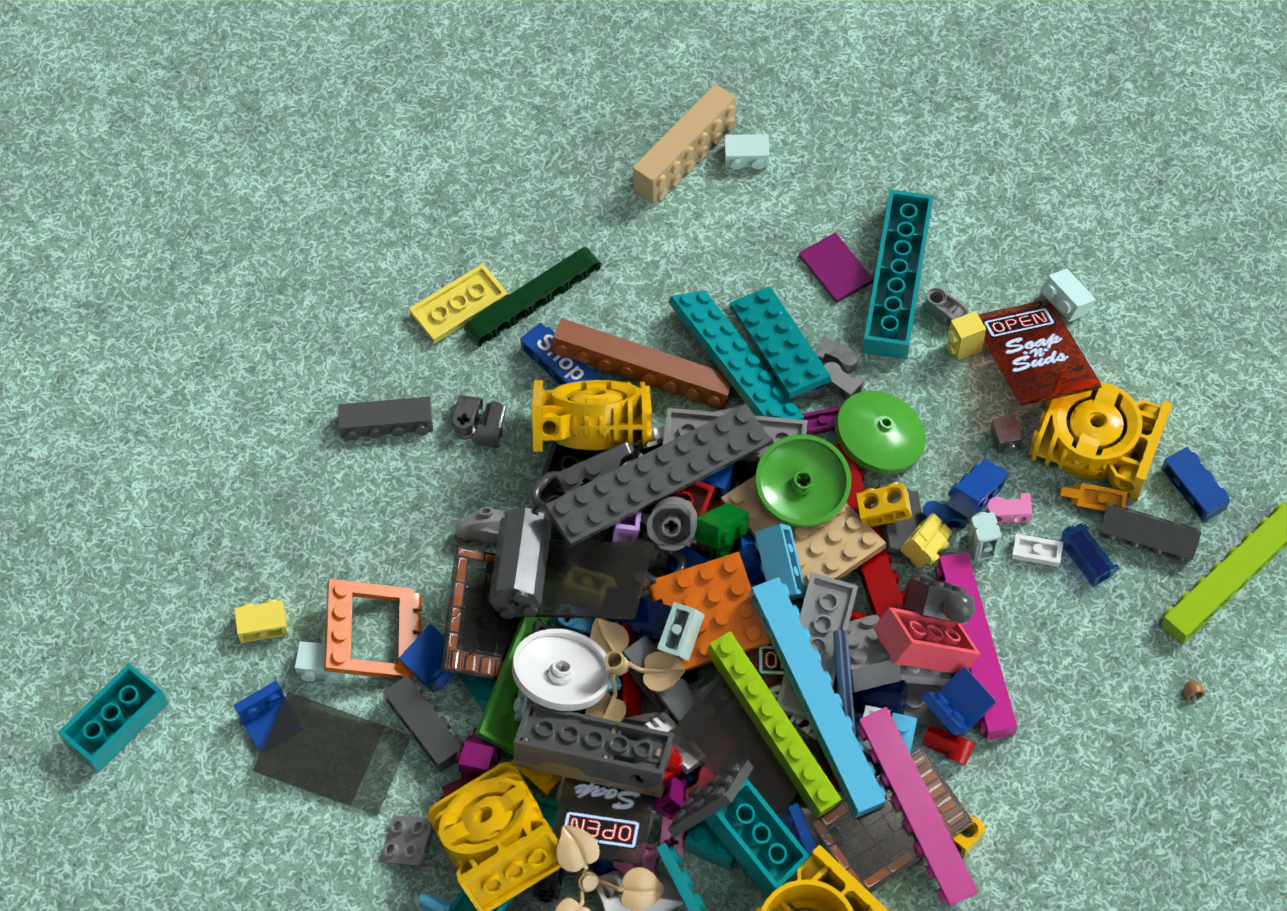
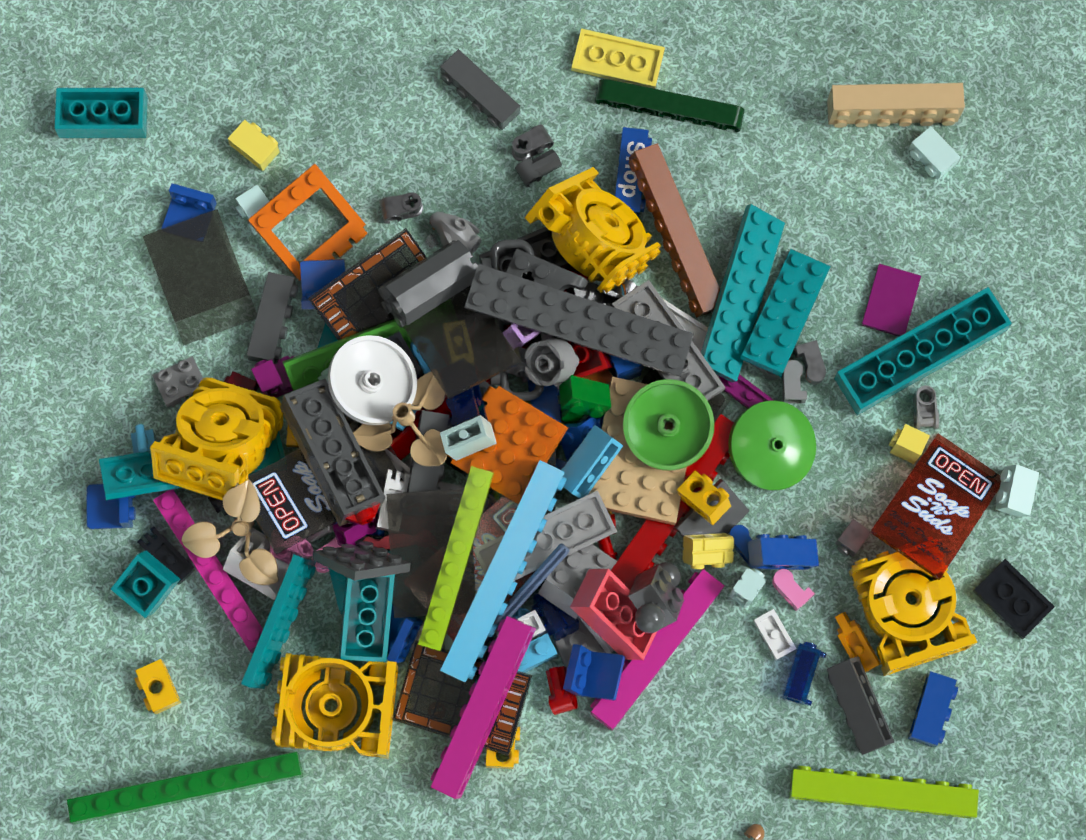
camera: 45 degrees right, 15 degrees up
none -> flat silver piece [380,192,423,224]
none -> black plate [973,559,1055,639]

